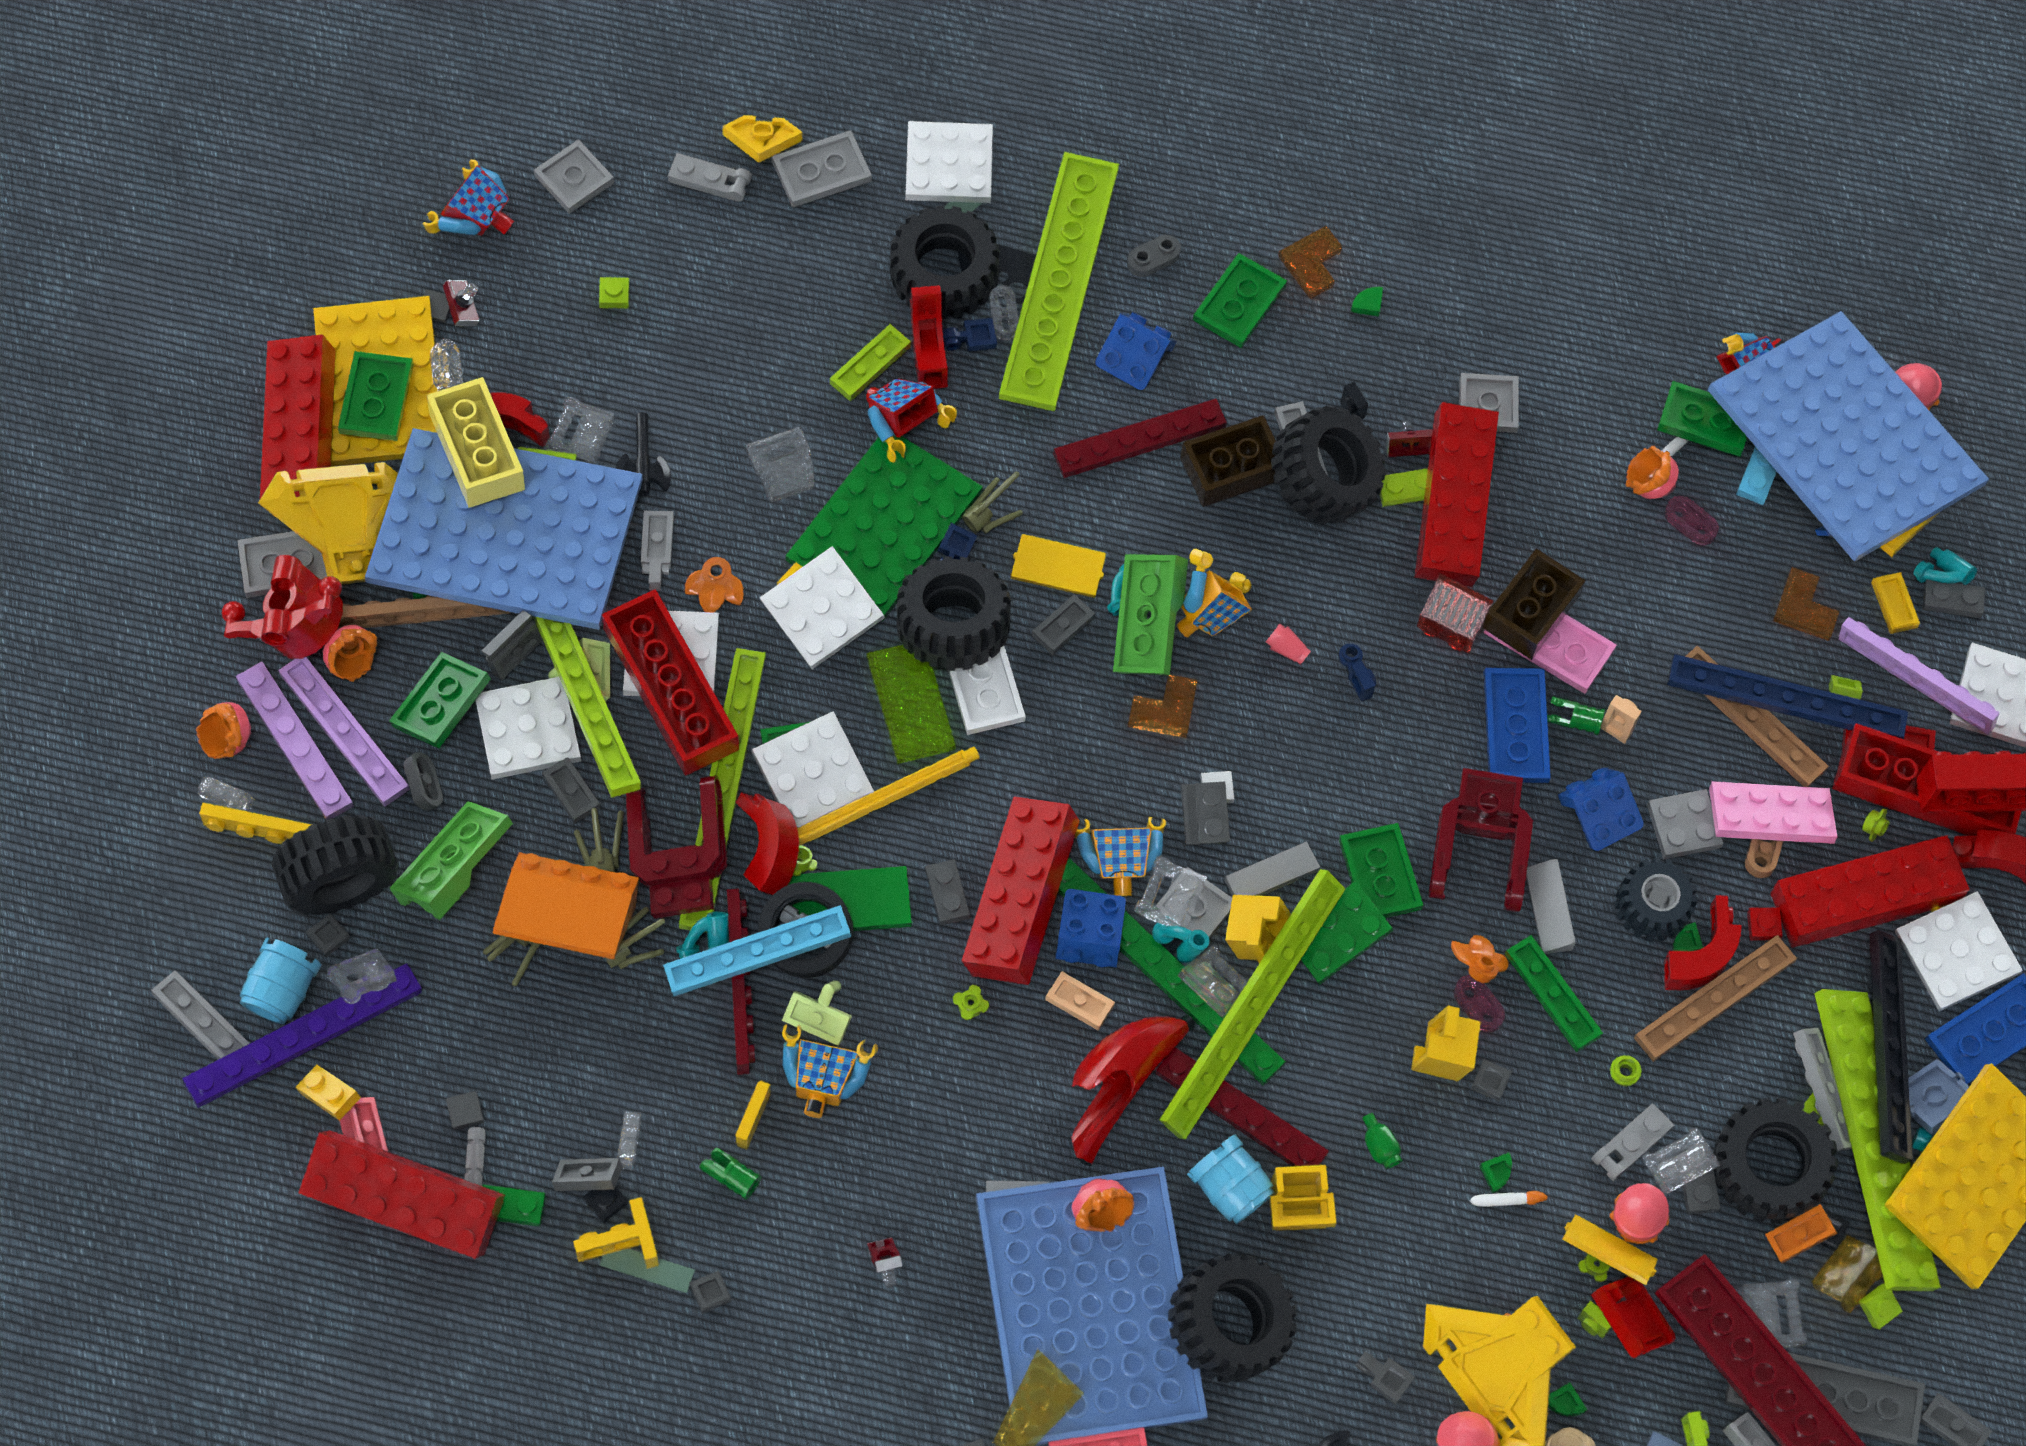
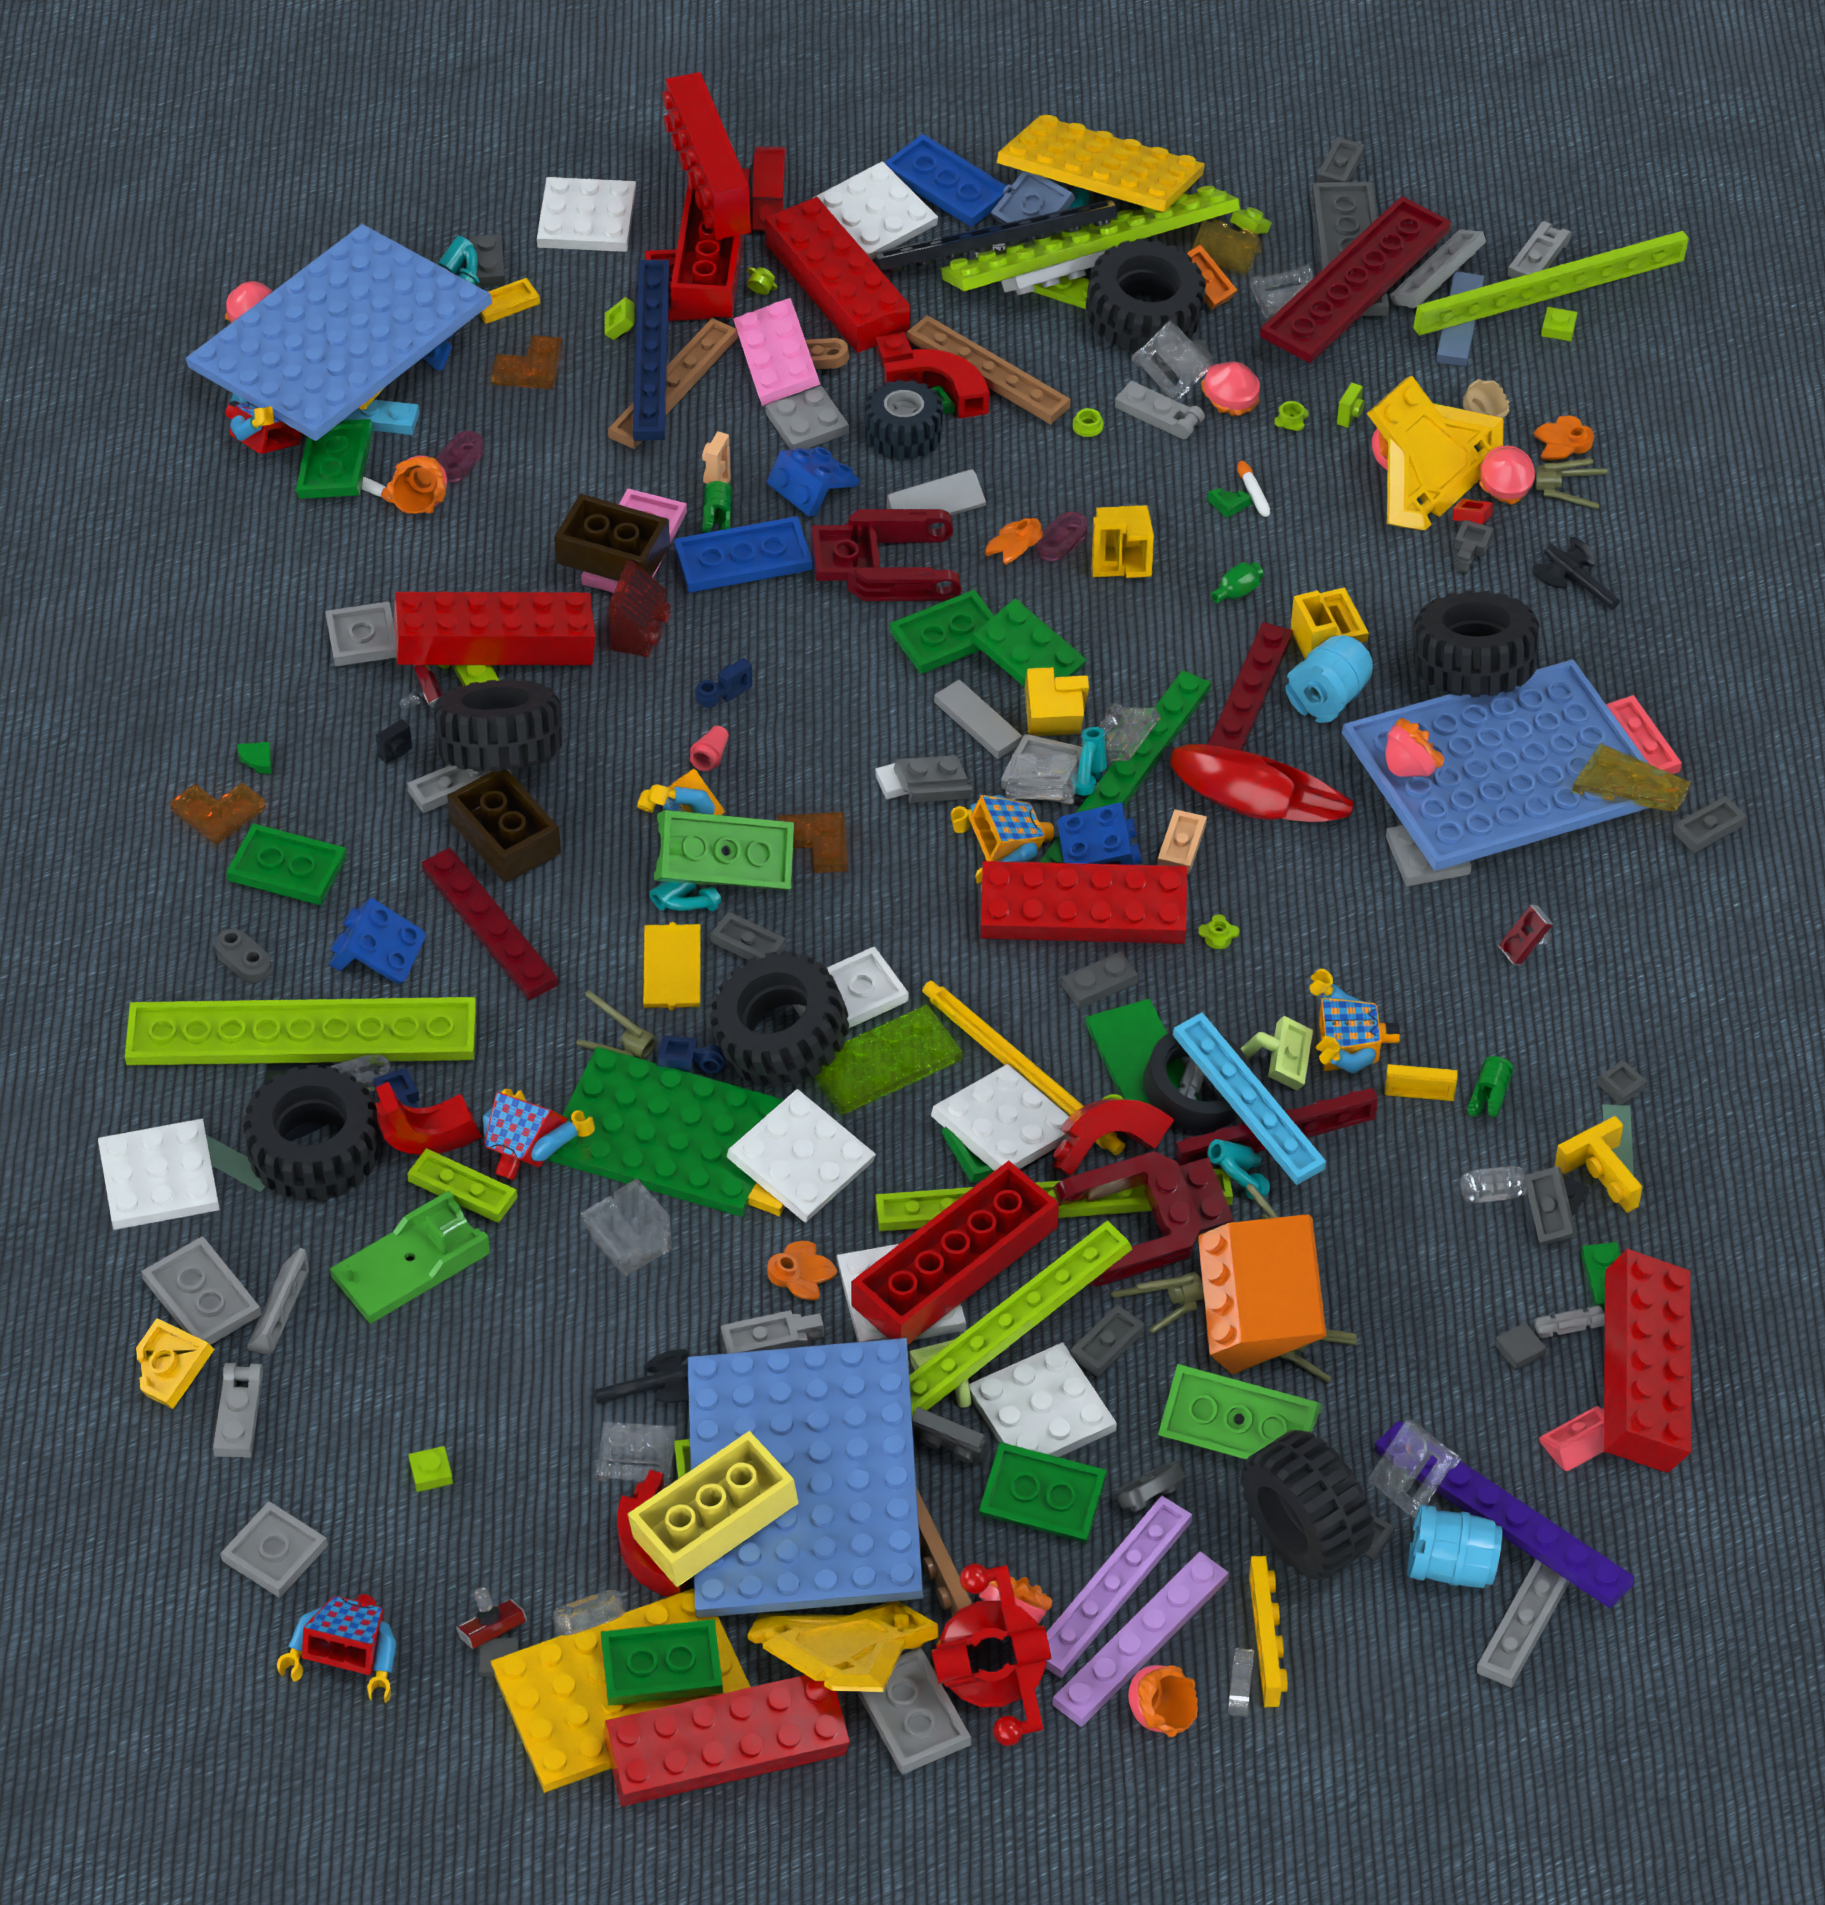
camera: 100 degrees left, 15 degrees down
yellow plate [295,1065,361,1121] -> none
lime plate [1159,869,1345,1140] -> none
green plate [1505,935,1603,1053] -> none
yellow piece [1562,1214,1658,1285] -> none
red container [1591,1276,1676,1358] -> none
lavender plate [1838,617,1999,735] -> none
none -> light grey slope [247,1248,309,1356]
none -> bright green piece [330,1190,490,1324]
none -> red plate [1453,498,1493,524]

